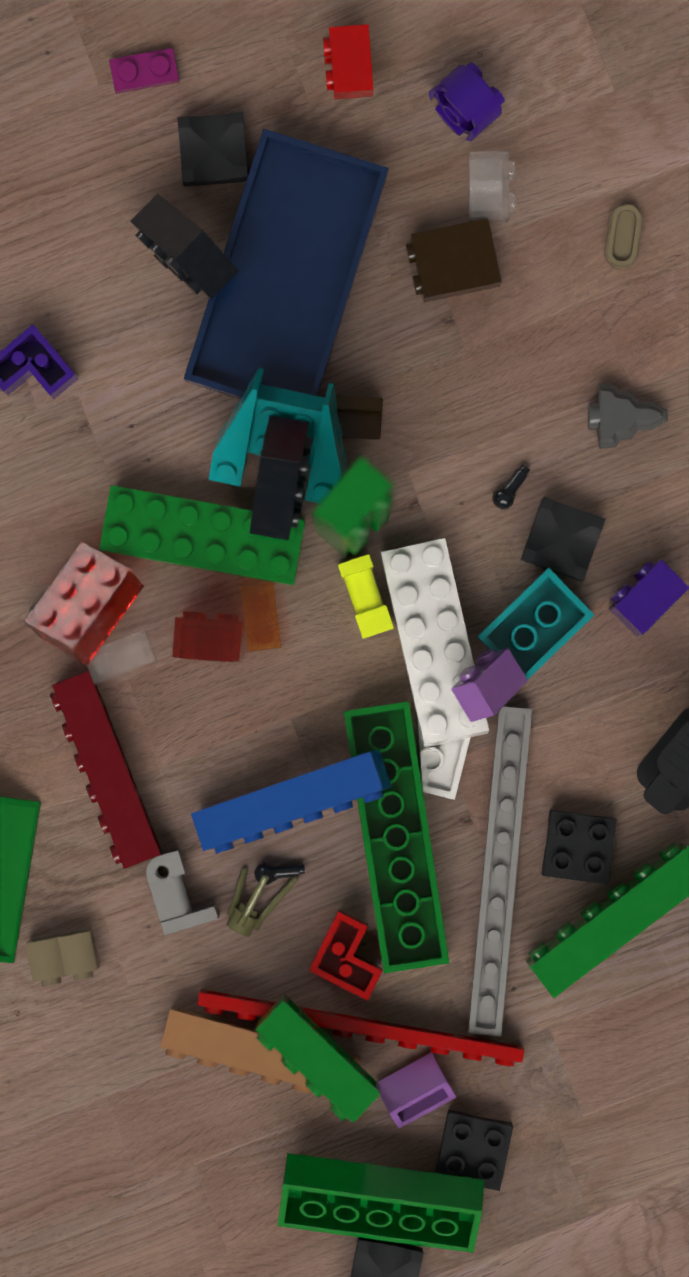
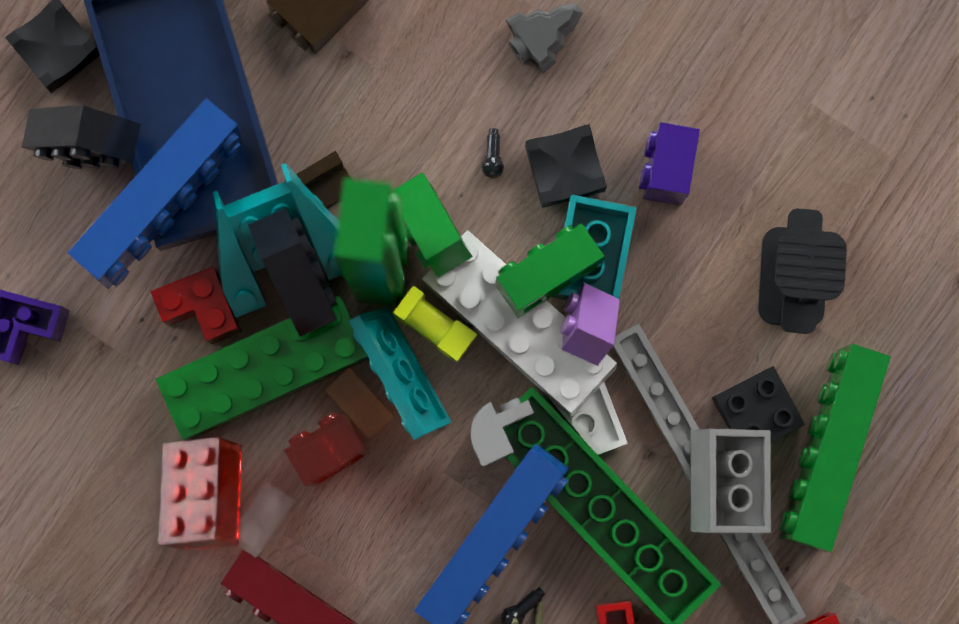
camera: 40 degrees left, 5 degrees down
none -> blue brick [67,98,242,289]
none -> red brick [150,266,242,344]
none -> teal plate [349,307,452,440]
none -> green brick [393,172,473,278]
none -> light grey brick [471,398,534,467]
none -> green brick [496,223,605,318]
none -> light grey slope [691,429,771,533]

